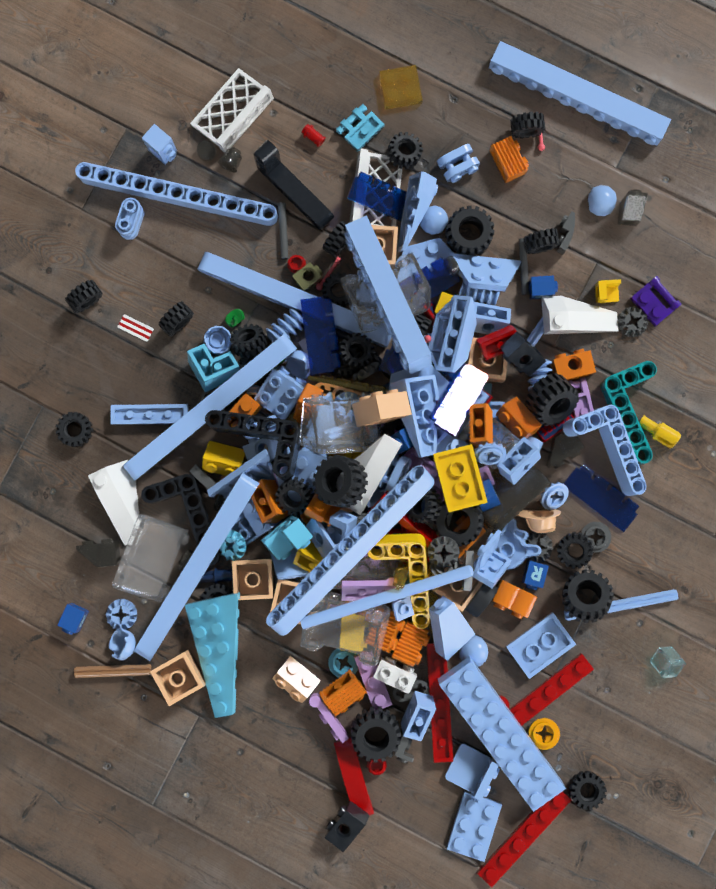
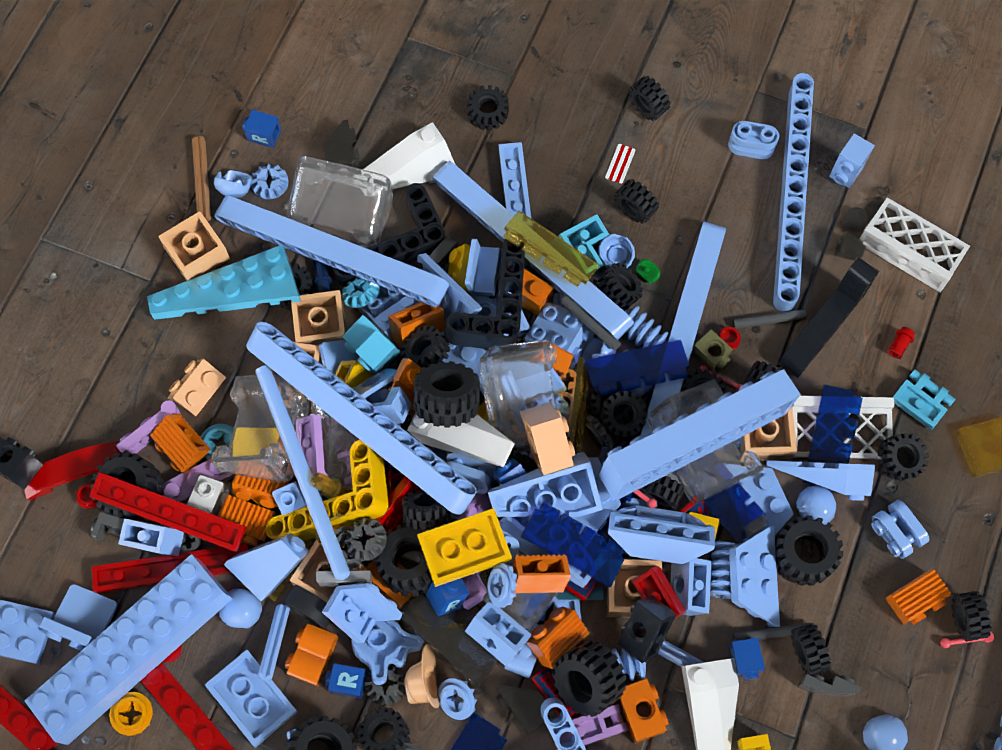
camera: 85 degrees right, 15 degrees down
none -> red plate [89,472,247,552]
none -> light blue axle [258,604,290,681]
none -> light blue panel [465,239,501,297]
none -> clear yellow windscreen [504,211,600,287]
none -> dark grey bar [560,295,621,351]

